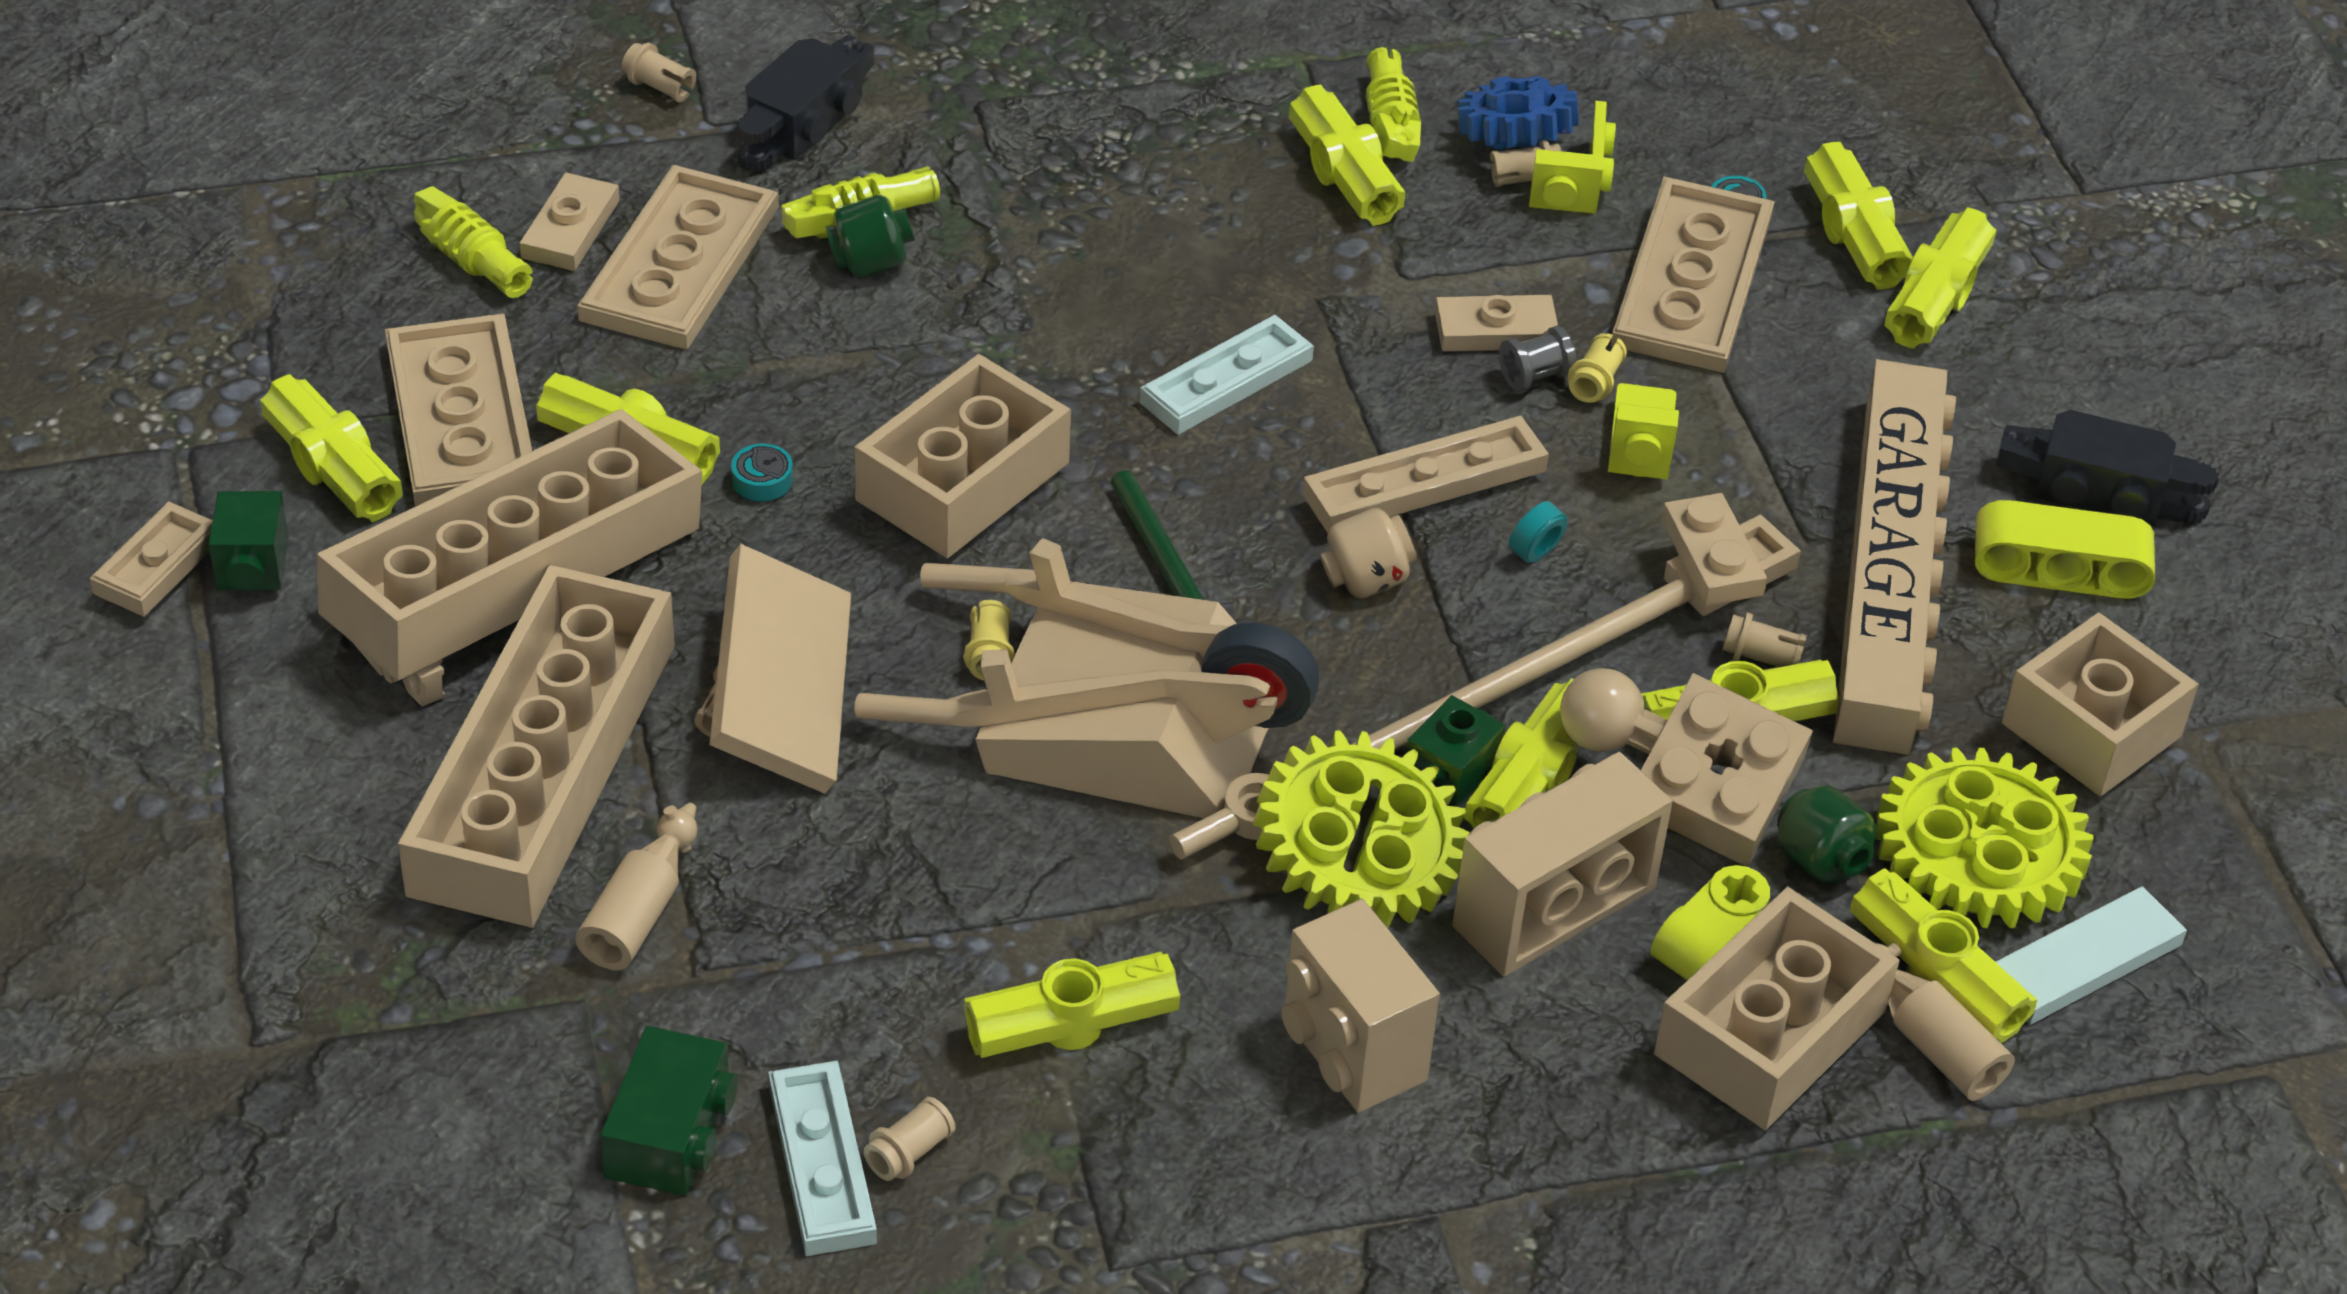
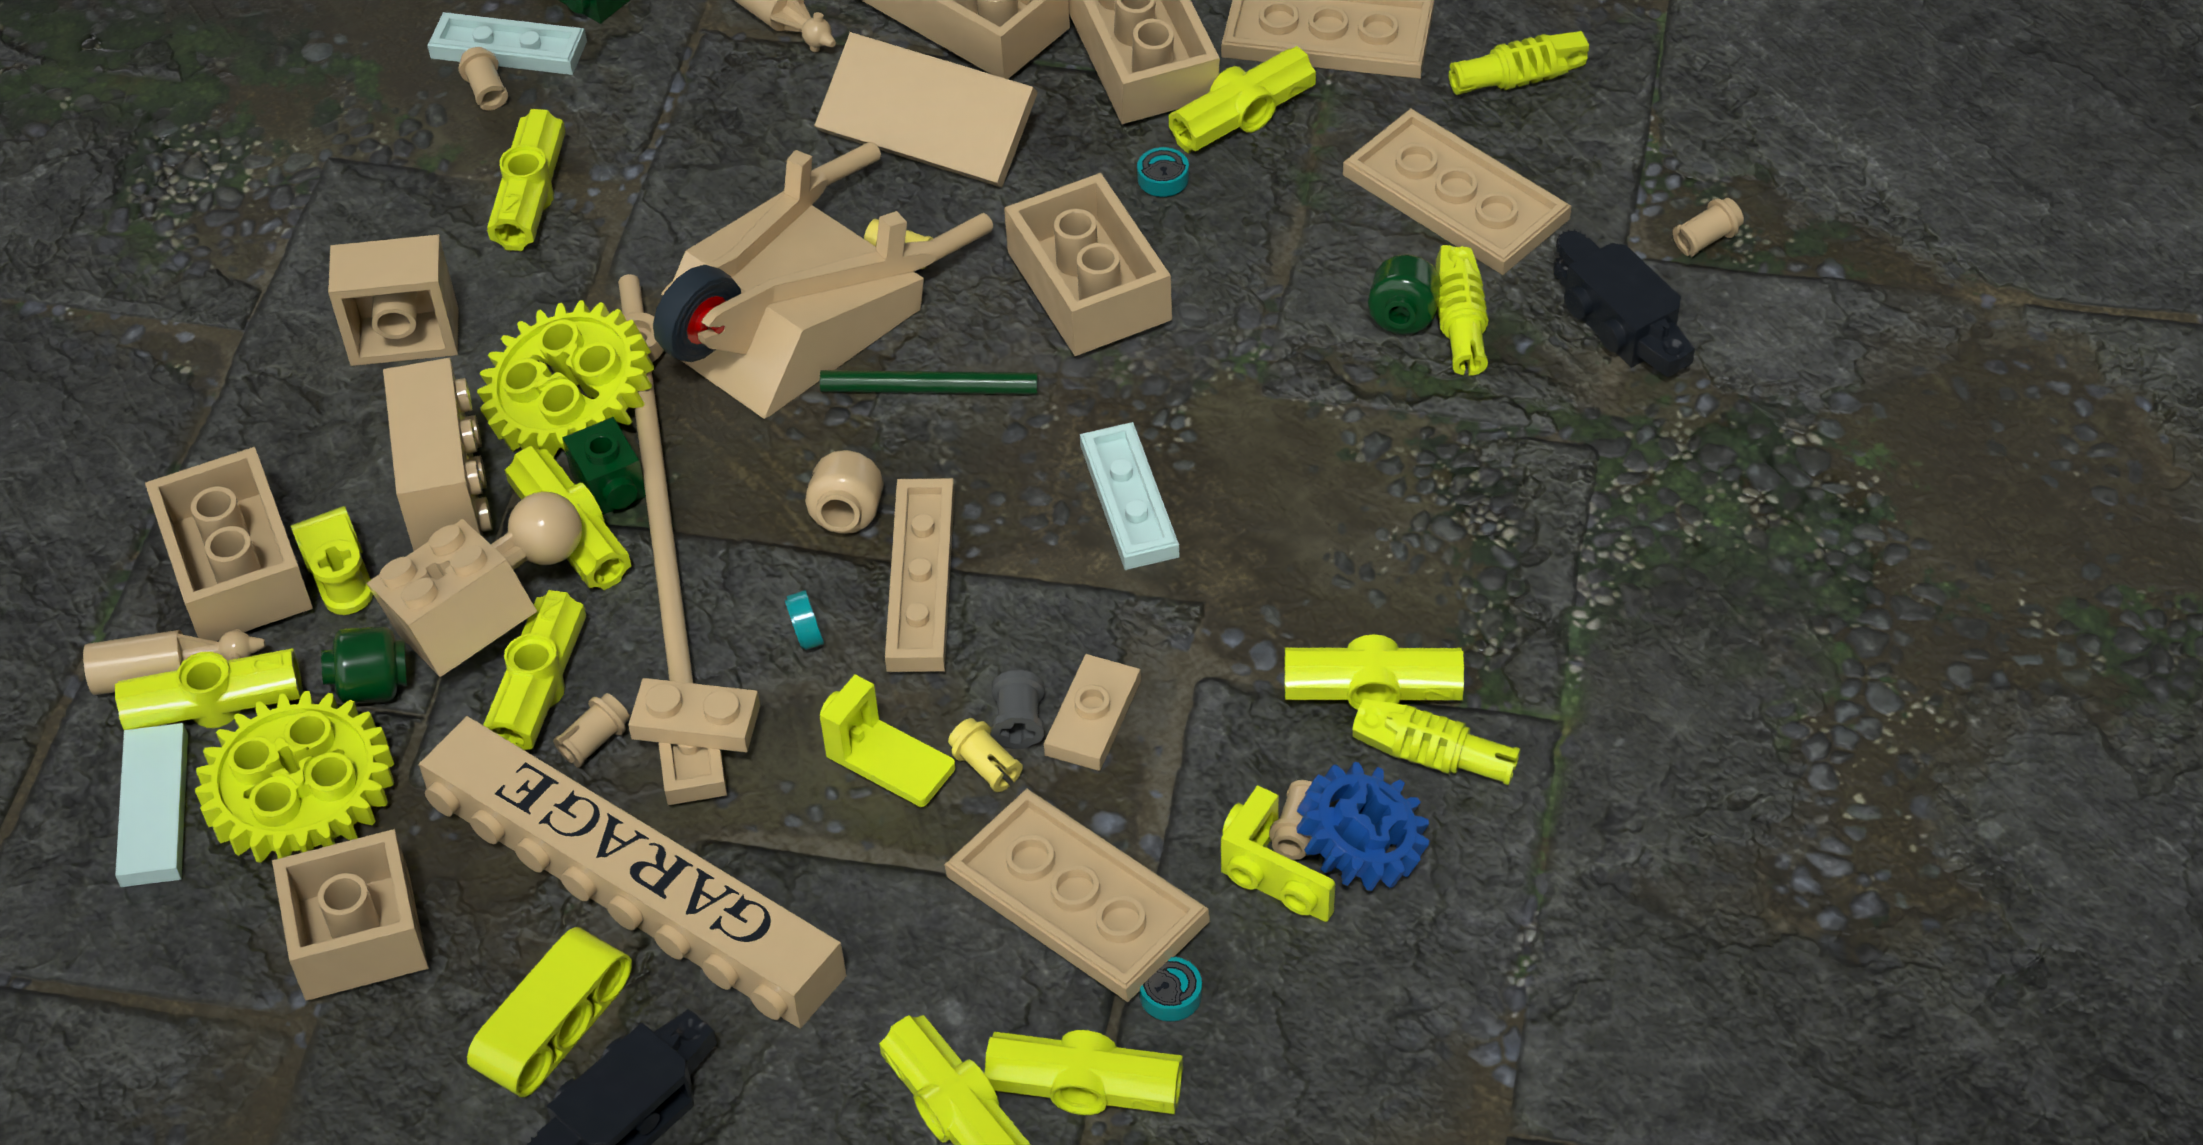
camera: 120 degrees right, 5 degrees up
tan plate [520,172,620,271] -> none

